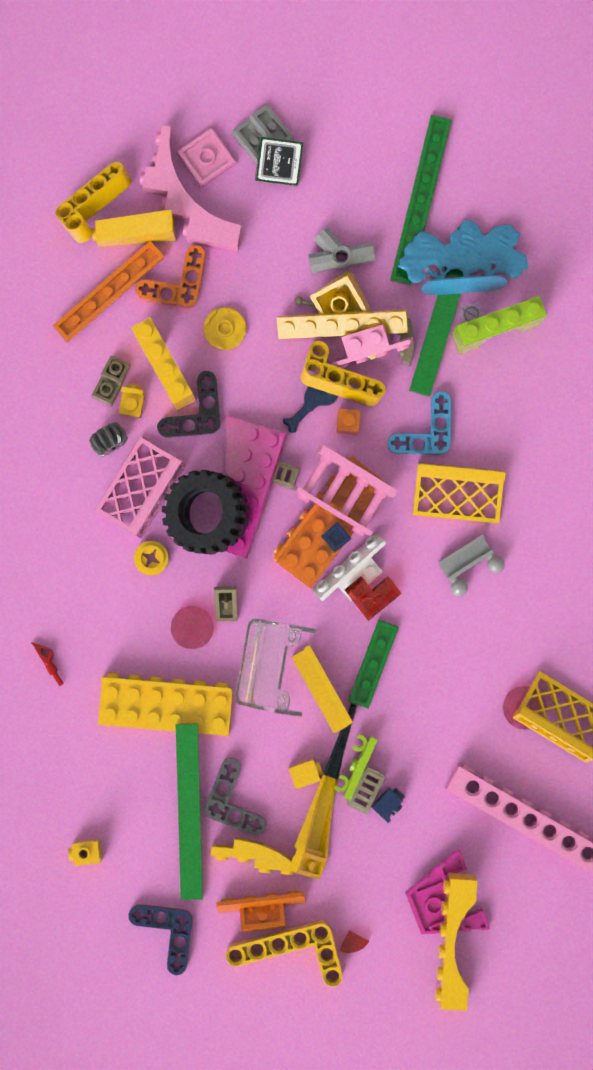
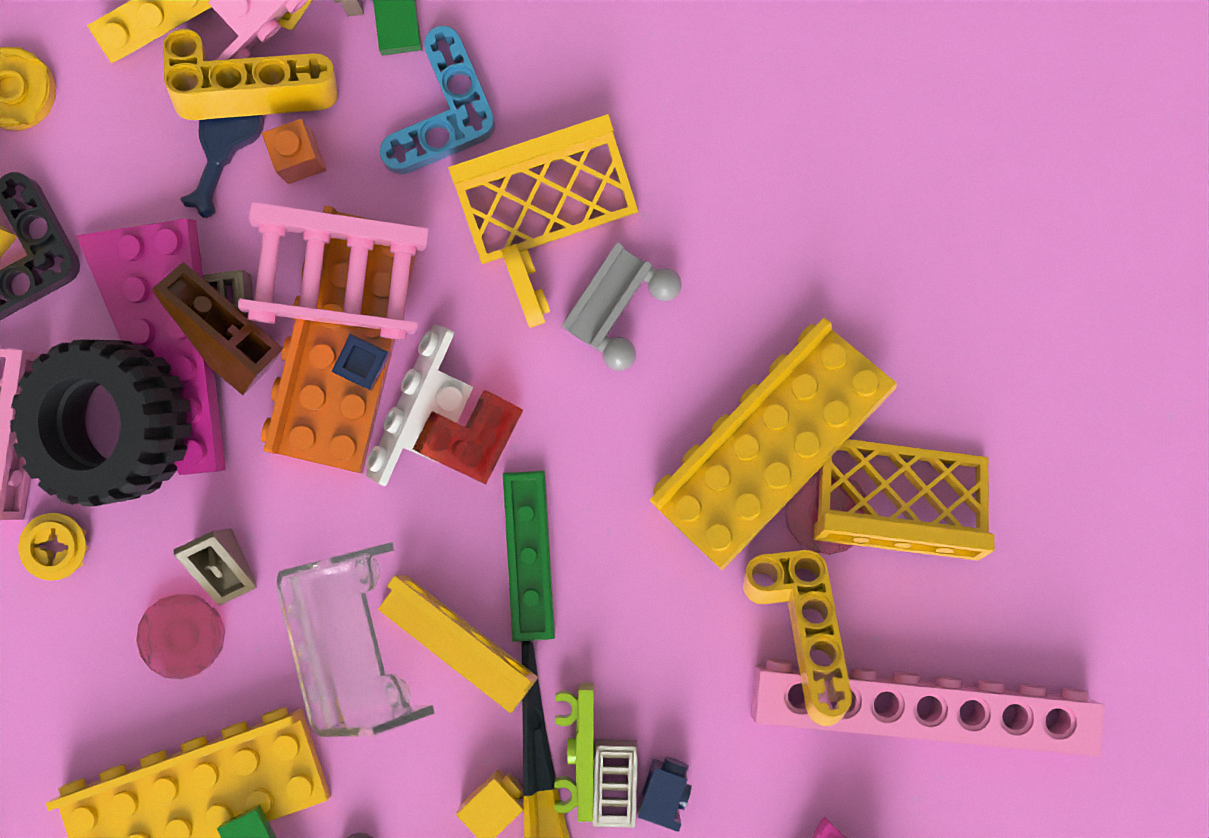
camera: 25 degrees left, 0 degrees up
none -> reddish brown slope [152,262,284,395]
none -> yellow plate [500,244,550,328]
none -> yellow bracket [649,317,897,571]
none -> yellow beam [743,550,852,726]

